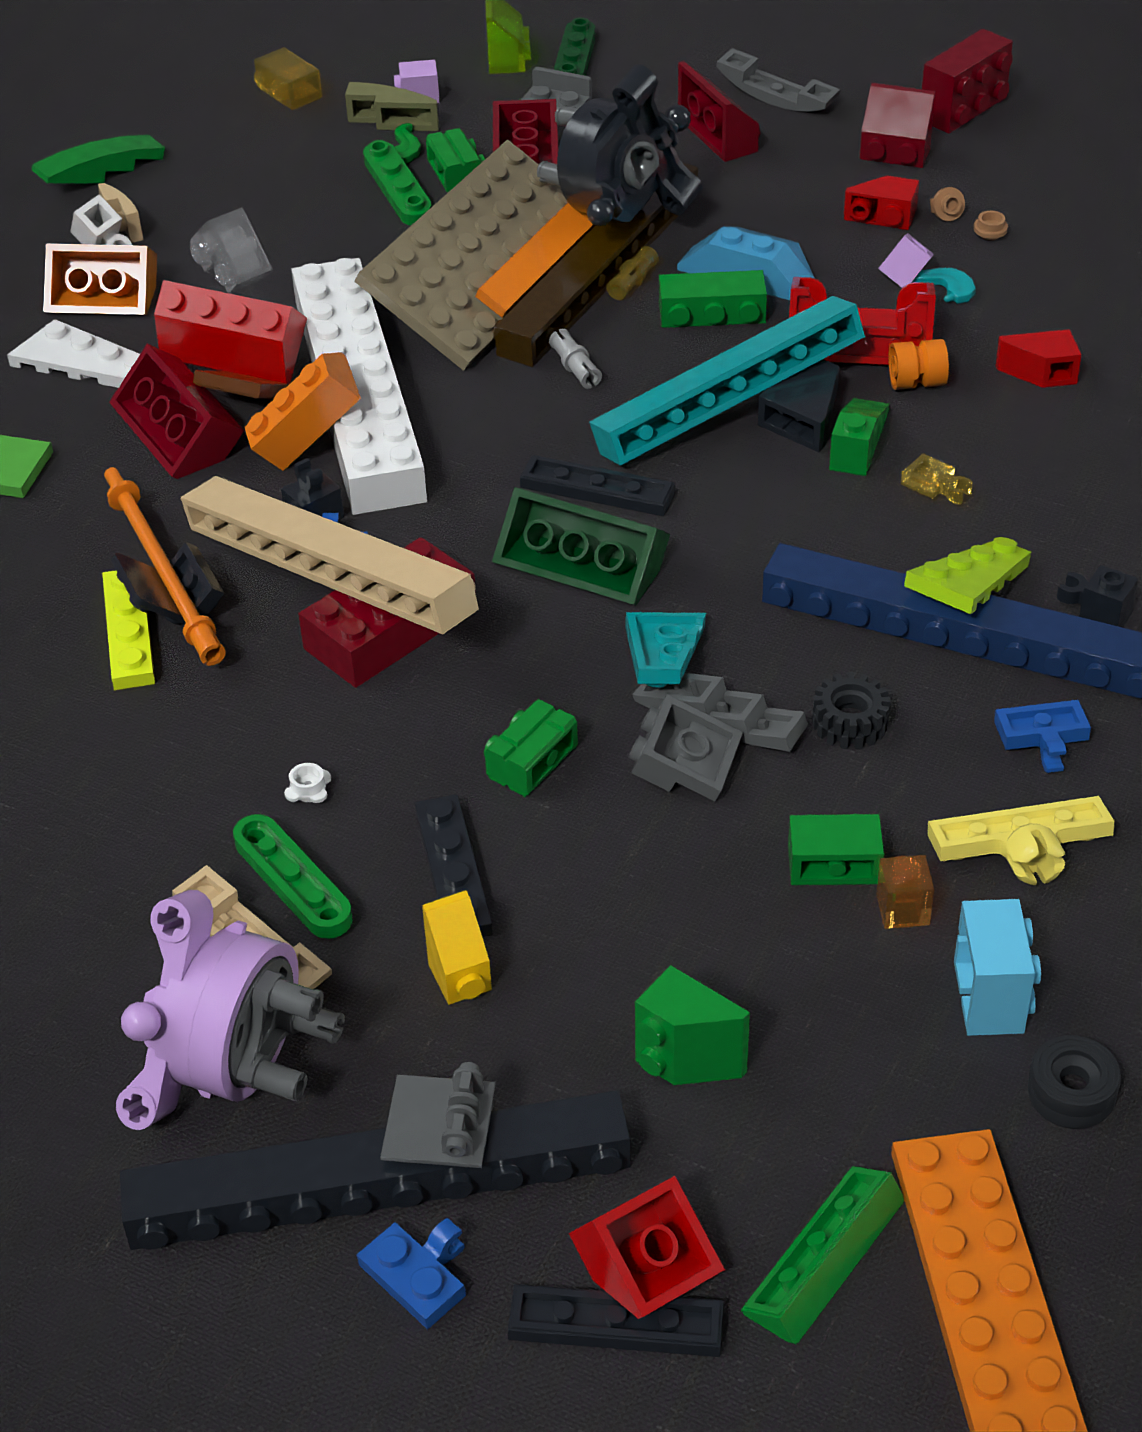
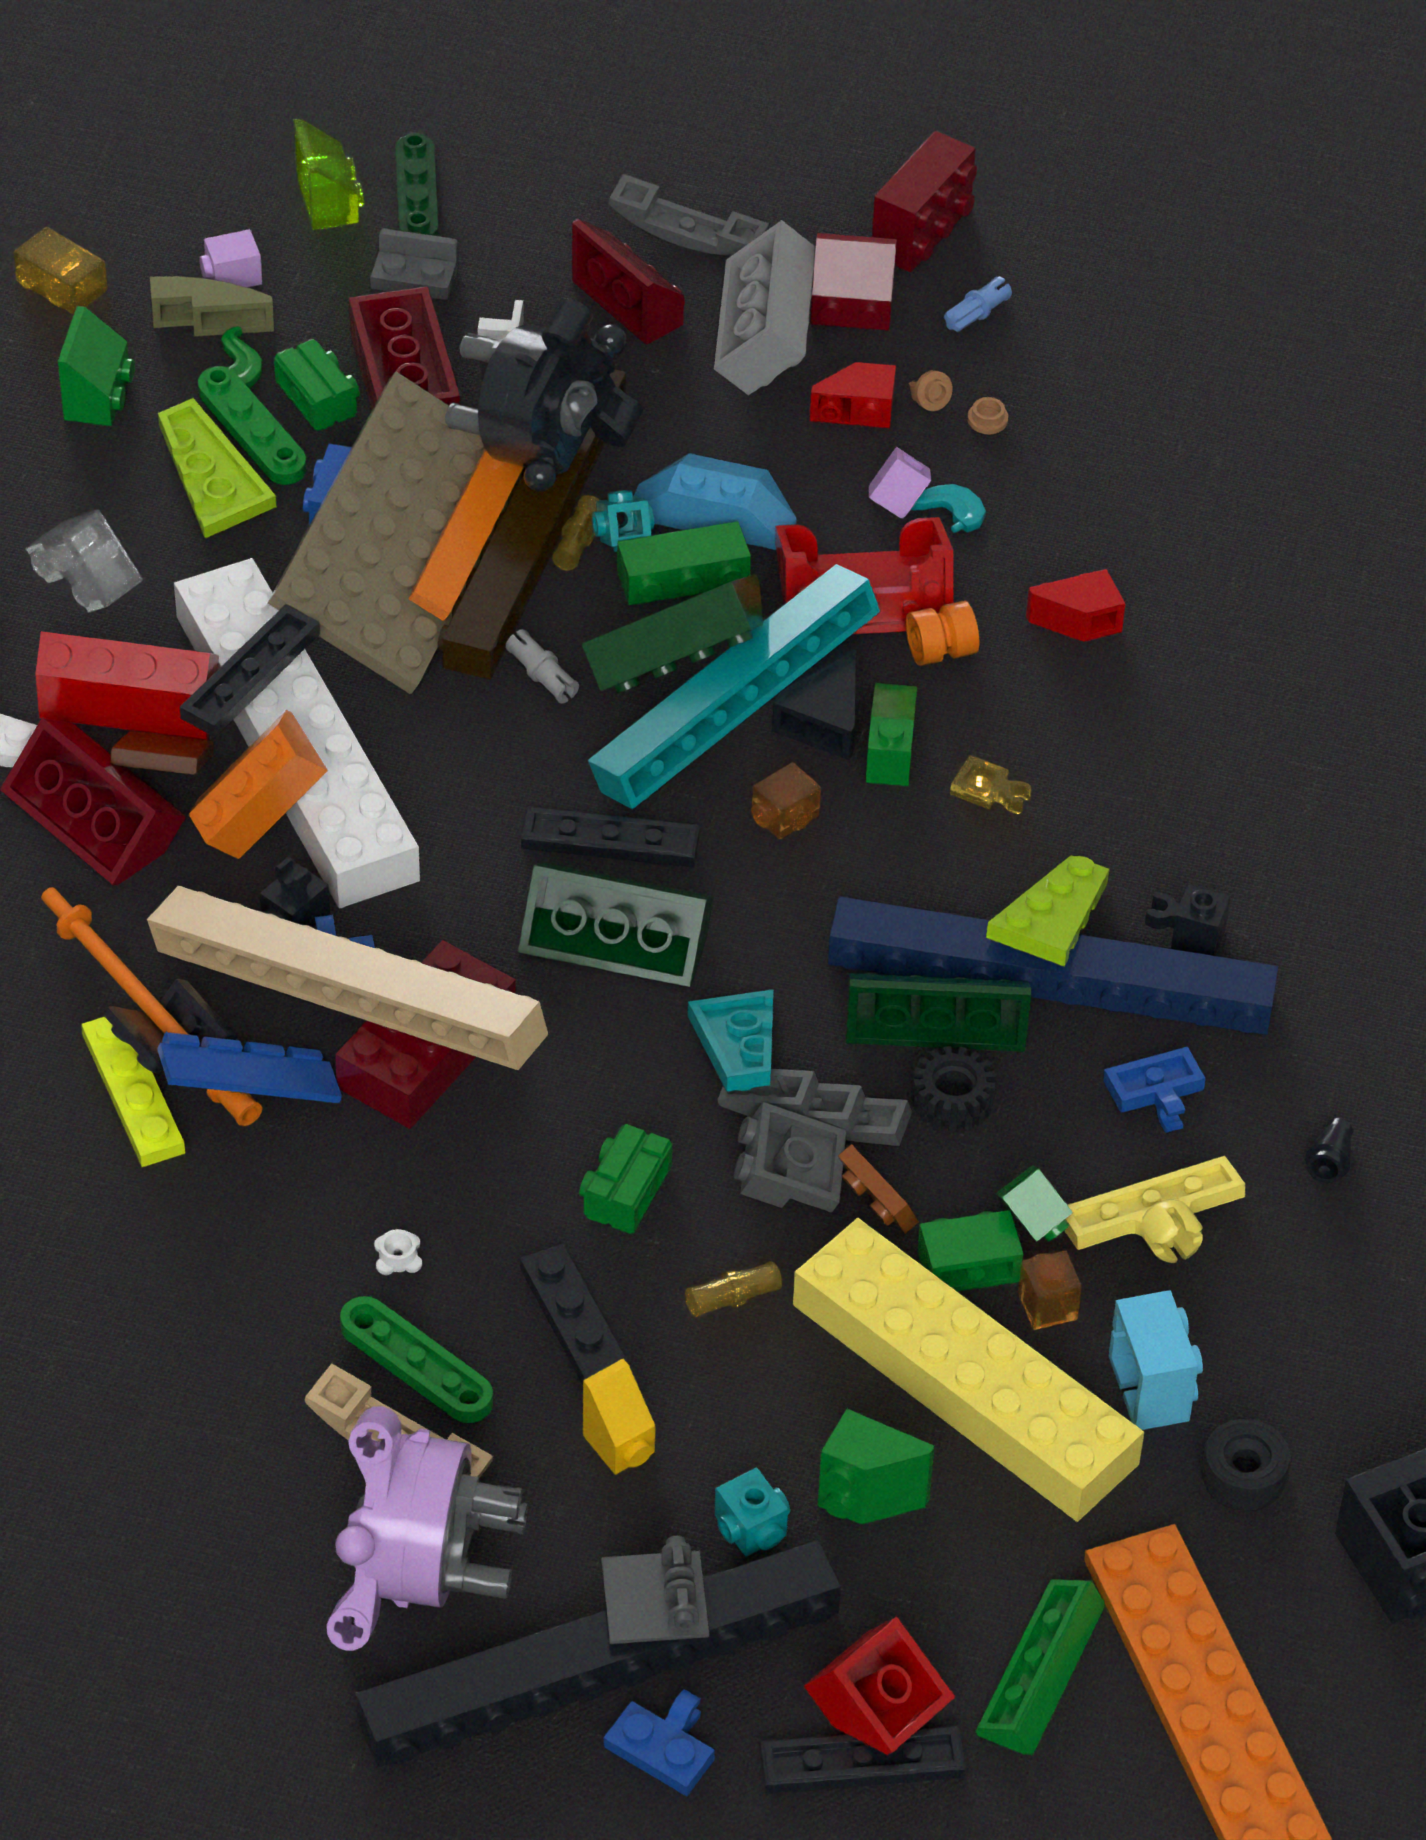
camera: 15 degrees left, 5 degrees up
none -> green slope [58,306,135,426]
none -> blue windscreen [157,1032,342,1103]
none -> lime wing [158,398,276,538]
none -> black plate [180,604,320,737]
none -> dark green slope [582,574,763,694]
none -> teal brick [592,490,654,551]
none -> clear yellow pin [685,1261,782,1317]
none -> light grey brick [714,220,815,395]
none -> teal brick [715,1467,790,1557]
none -> clear orange brick [751,762,821,840]
none -> light yellow brick [793,1218,1144,1522]
none -> dark orange plate [838,1144,919,1234]
none -> dark green slope [846,973,1031,1052]
none -> medium blue axle [944,277,1012,332]
none -> slope [996,1165,1073,1242]

